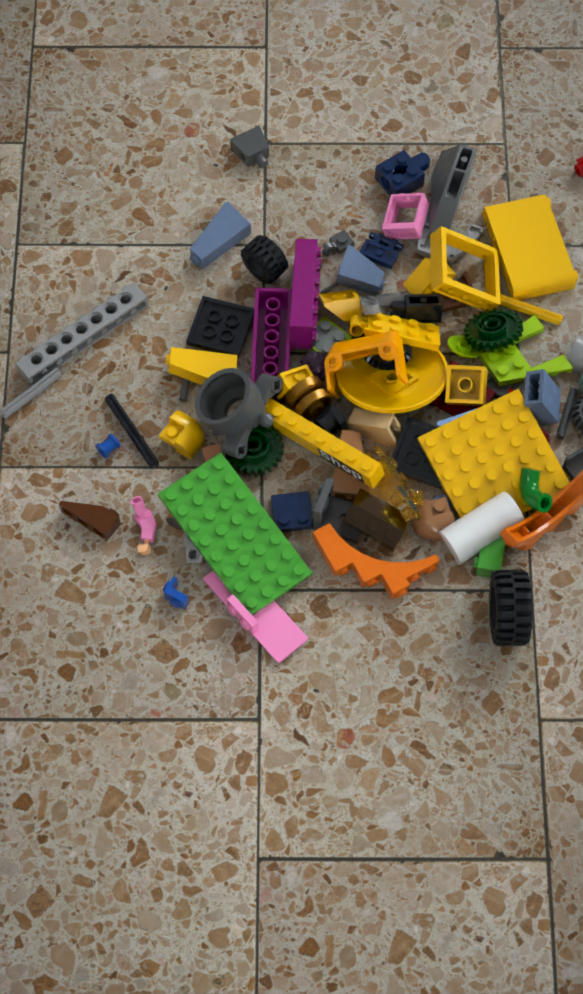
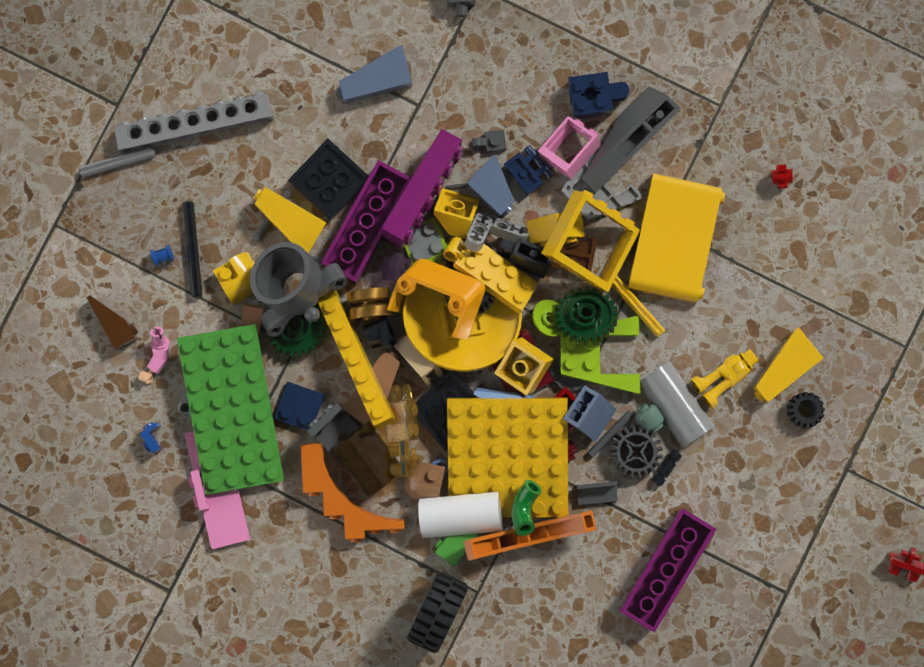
camera: 30 degrees right, 20 degrees up
black tyre [240,235,289,284] -> none
yellow panel [277,364,313,400] -> none

